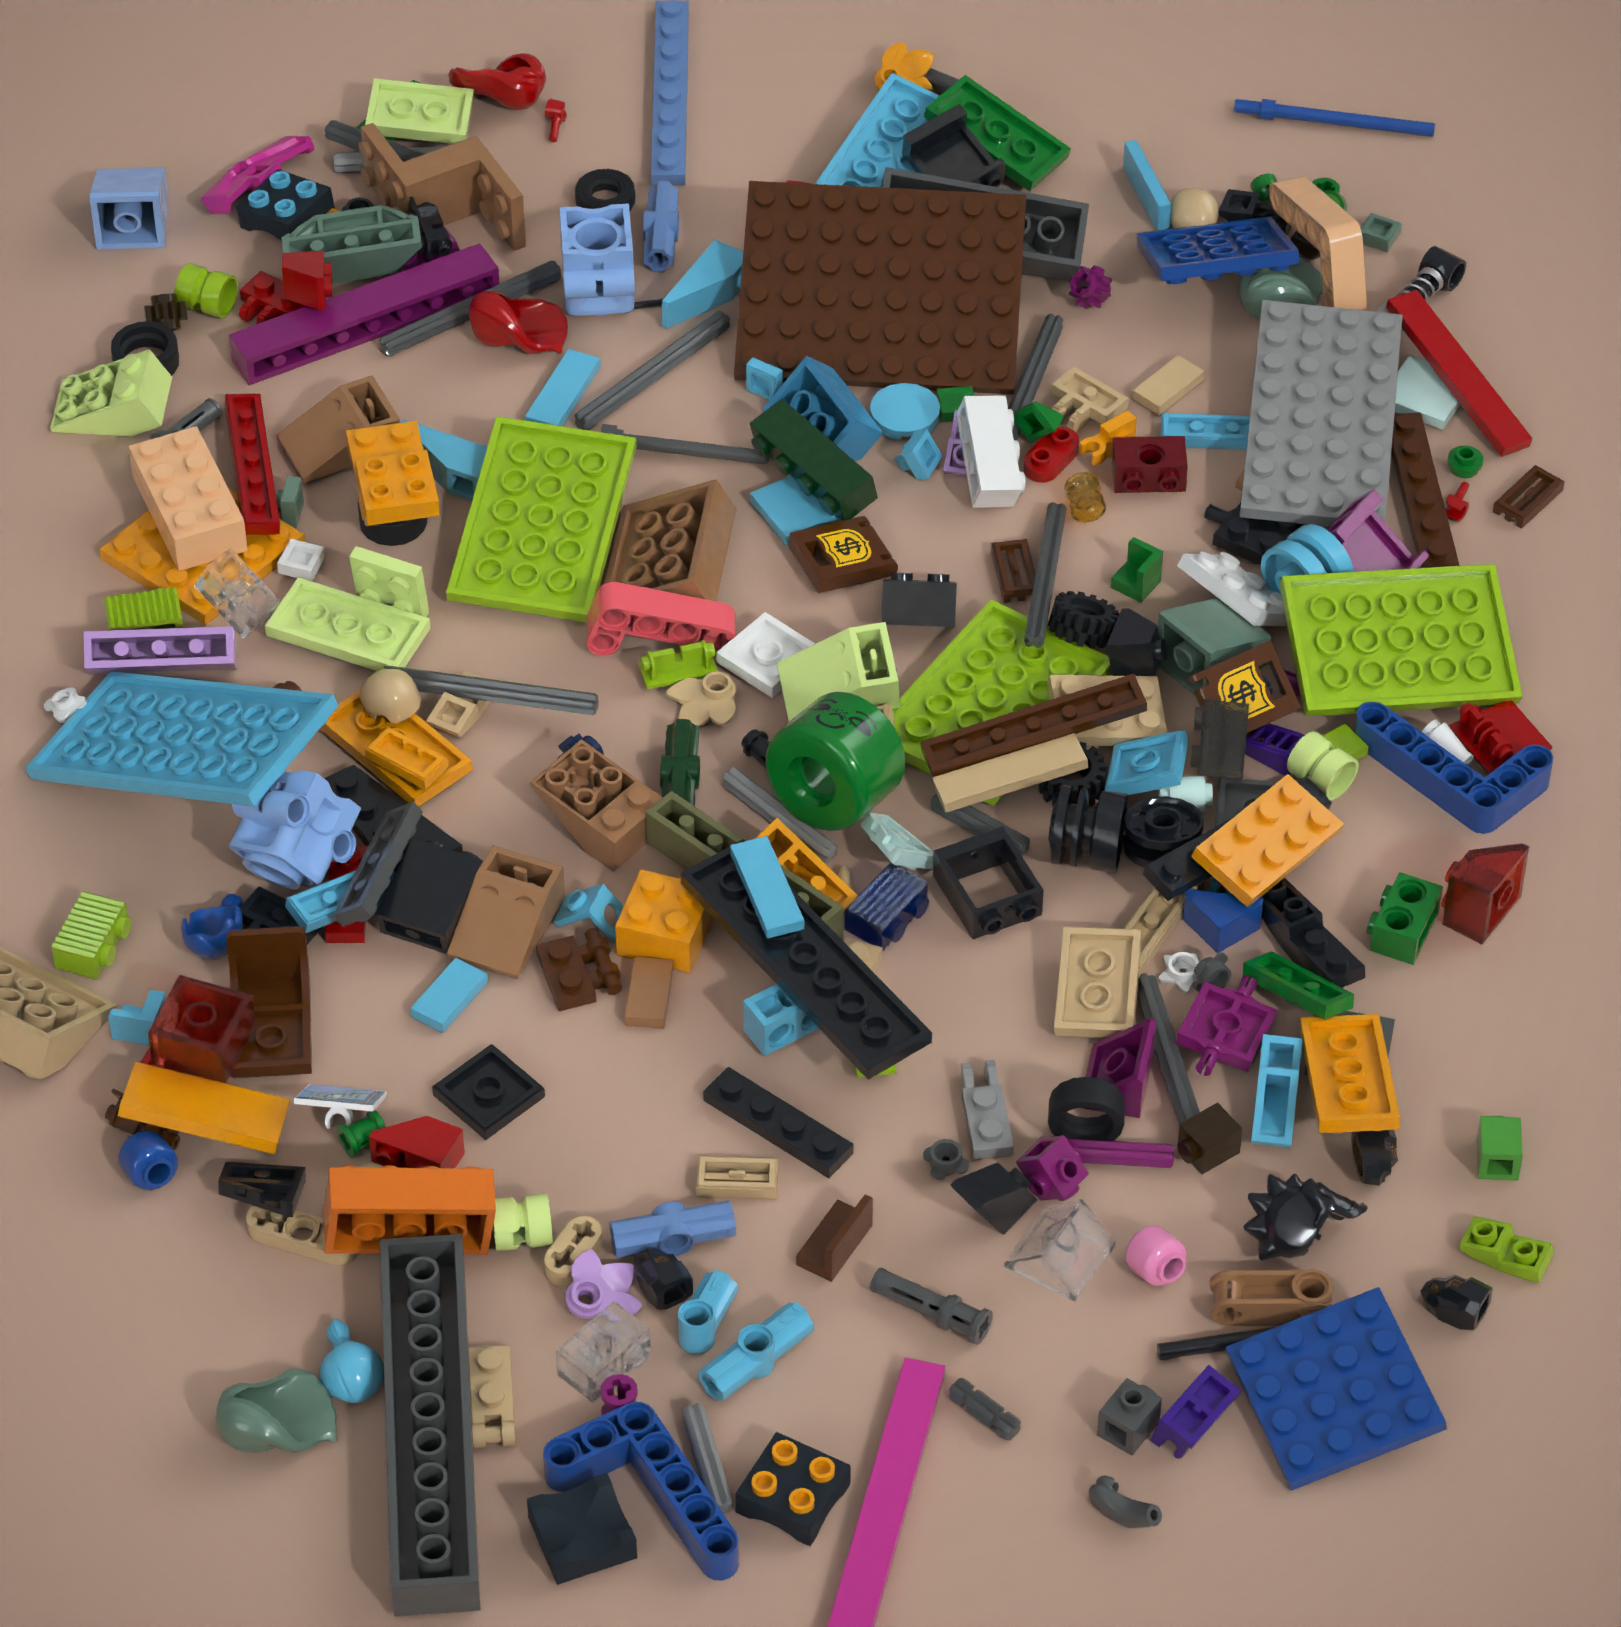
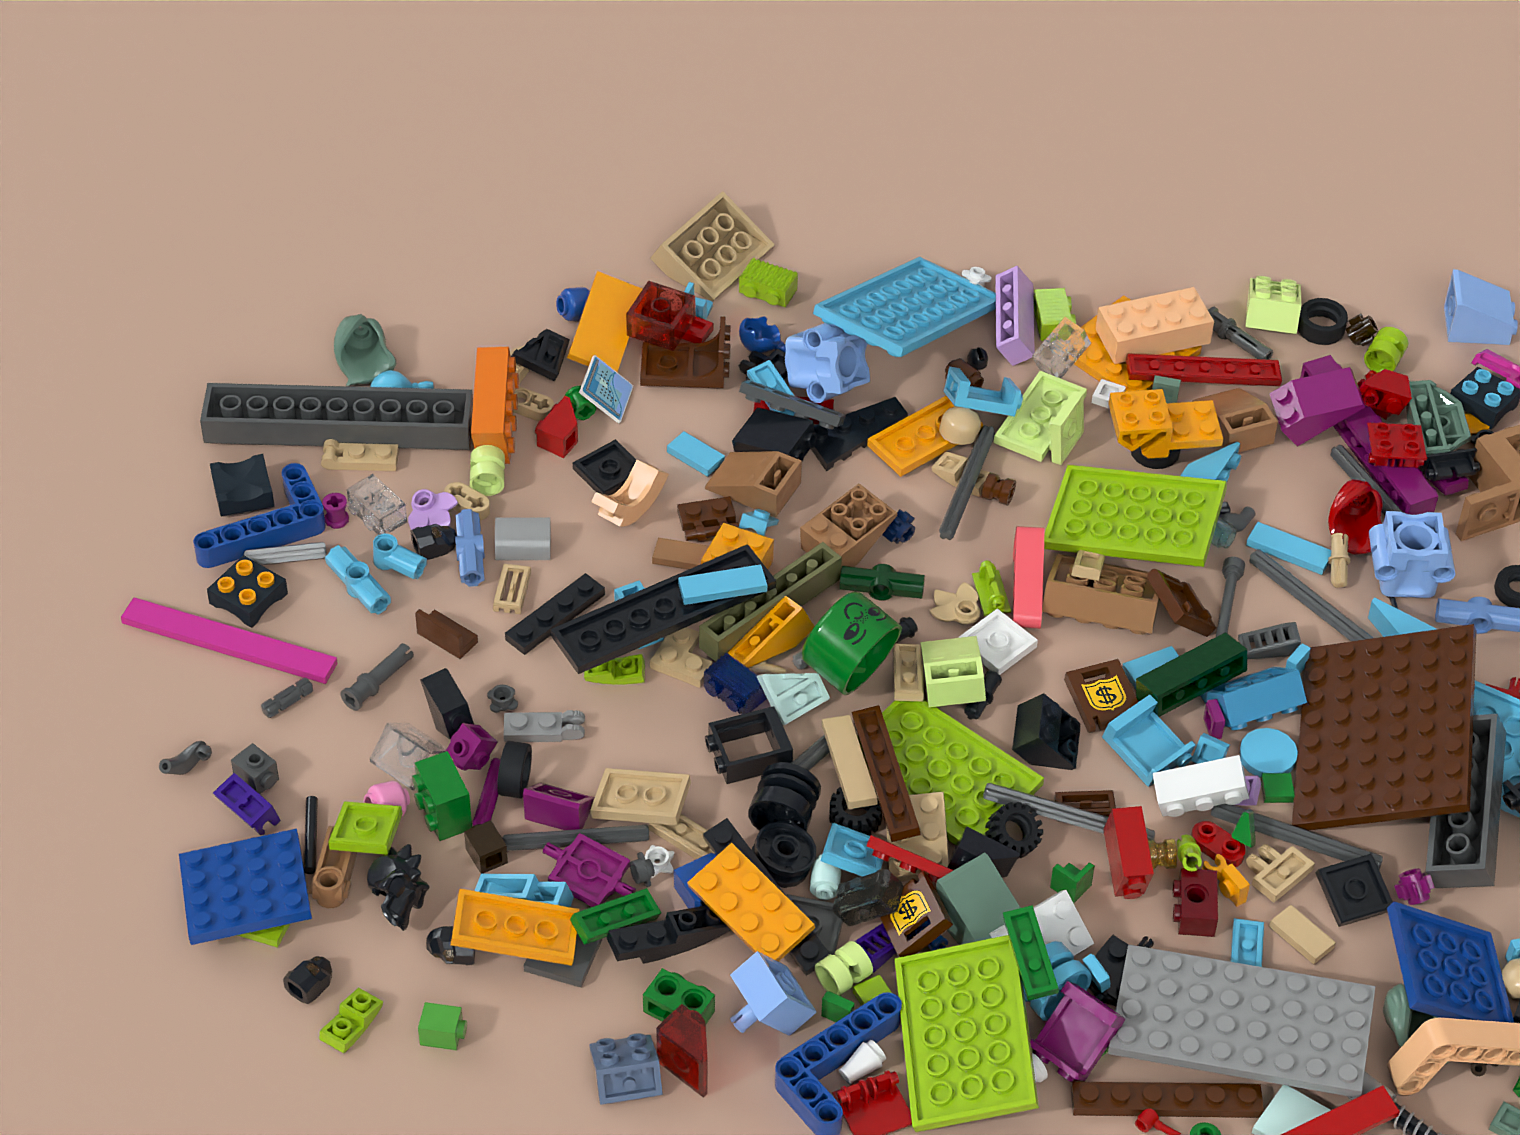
camera: 95 degrees right, 0 degrees up
light orange plate [365,726,449,790] -> none
none -> lime plate [328,801,403,855]
none -> green brick [412,751,472,841]
none -> light grey brick [495,517,551,560]
none -> sand blue bracket [589,1033,663,1105]
none -> light nougat arch [592,460,669,527]
none -> light blue brick [730,951,817,1036]
none -> green tile [821,991,855,1022]
none -> red plate [866,835,954,883]
none -> medium azure panel [943,367,1023,416]
none -> reddish brown wheel [982,472,1016,506]
none -> green plate [1003,905,1059,1001]
none -> tan tile [1071,550,1105,581]
none -> medium azure tile [1082,954,1111,993]
none -> medium azure panel [1102,694,1196,787]
none -> red brick [1103,806,1154,899]
none -> reddish brown container [1147,569,1217,637]
none -> lime pin [1176,834,1202,871]
none -> magenta tile [1203,699,1225,739]
none -> dark grey slope [1238,622,1301,659]
none -> magenta slope [1269,367,1365,447]
none -> black tile [1315,853,1393,927]
none -> tan axle [1328,533,1350,588]
none -> red hinge [1367,422,1427,468]

